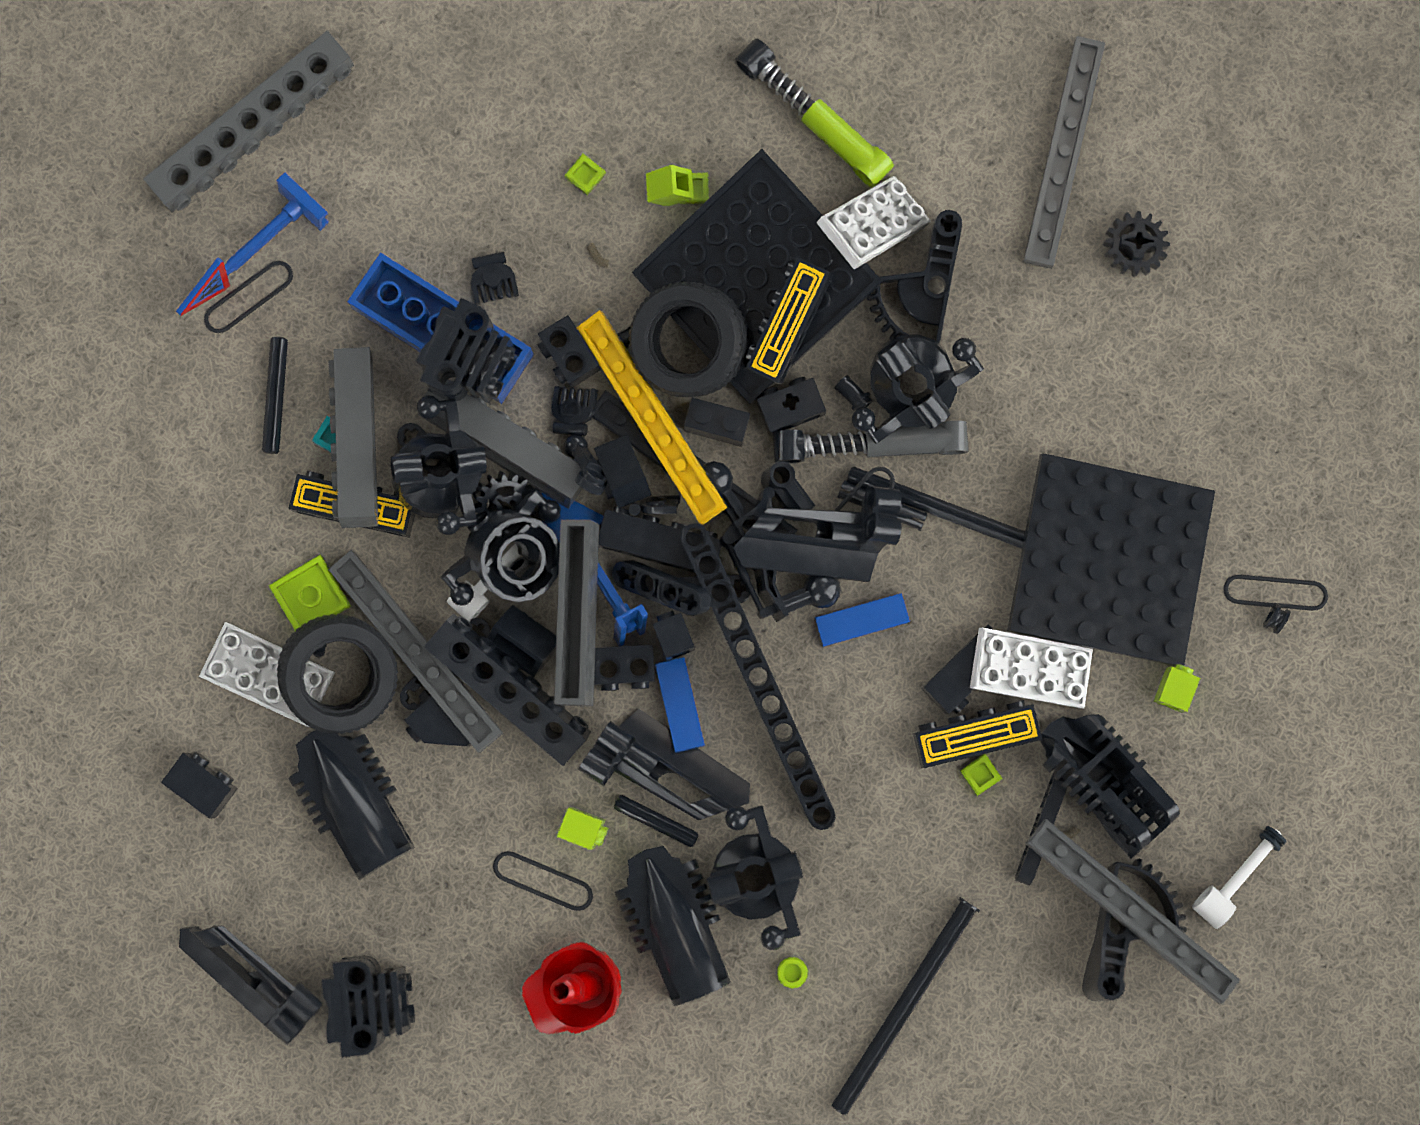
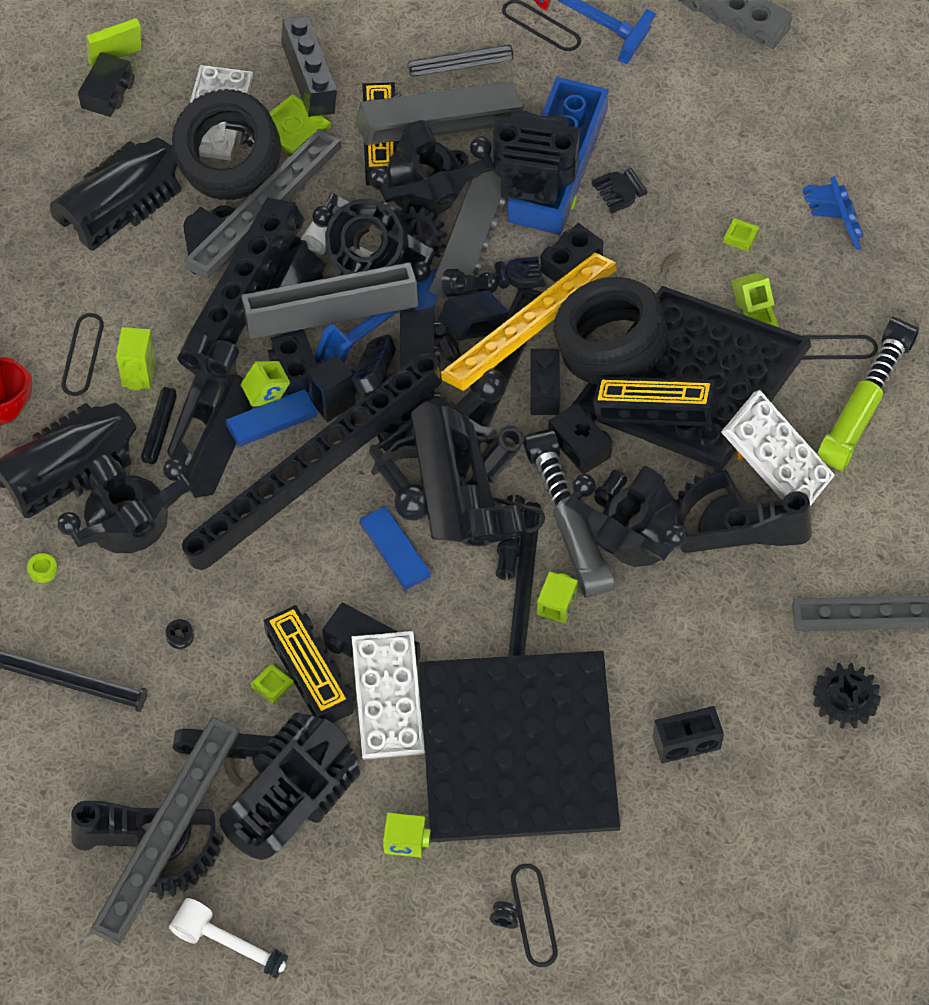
camera: 75 degrees right, 25 degrees down
none -> lime tile [86,18,141,68]
none -> black bush [166,619,194,649]
none -> lime brick [240,361,290,406]
none -> black brick [281,16,337,117]
none -> lime brick [537,571,578,624]
none -> black brick [652,706,724,764]
none -> blue plate [802,176,863,250]
none -> black piece [802,335,878,360]

